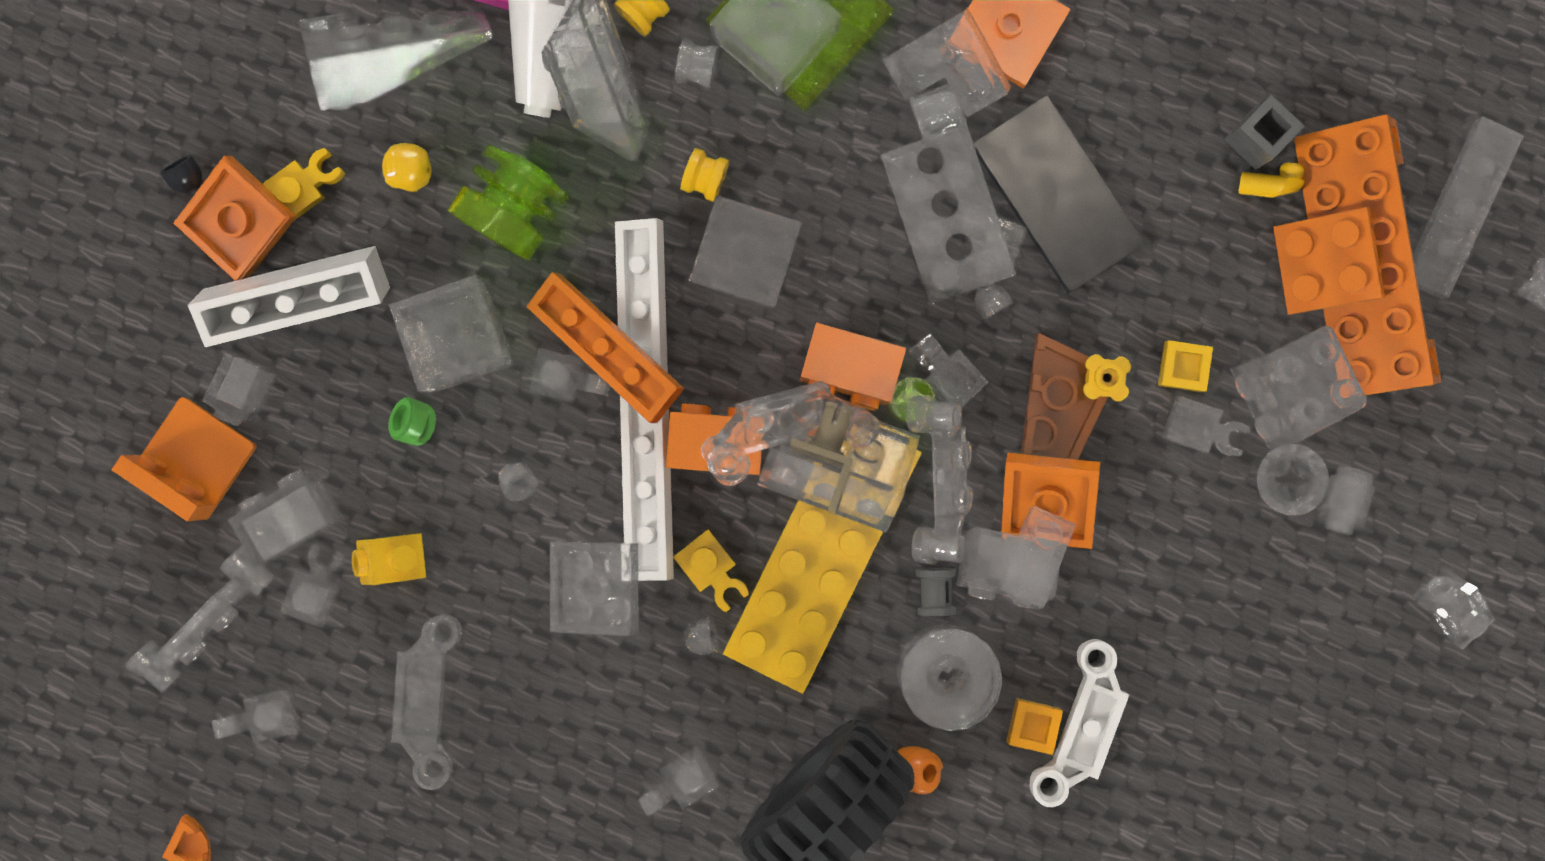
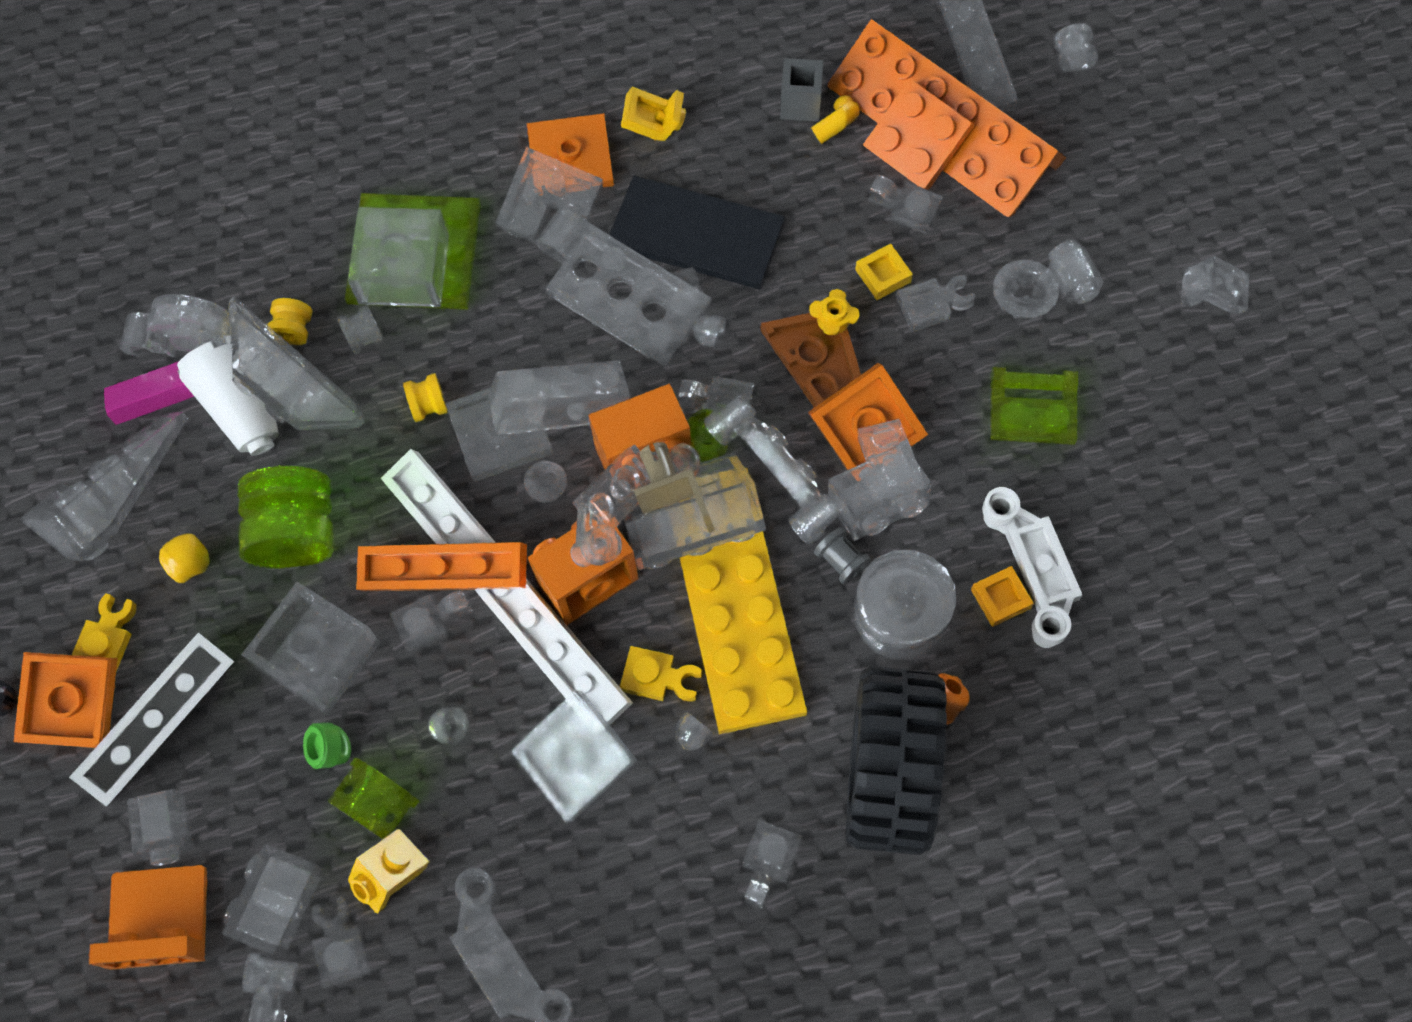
camera: 40 degrees left, 20 degrees down
clear bracket [1230,326,1367,448] -> none
none -> clear neon green piece [327,757,419,840]
none -> clear brick [488,360,630,435]
none -> clear plate [524,461,567,503]
none -> yellow bracket [621,86,686,141]
none -> clear plate [868,175,943,234]
none -> clear neon green plate [990,366,1078,445]

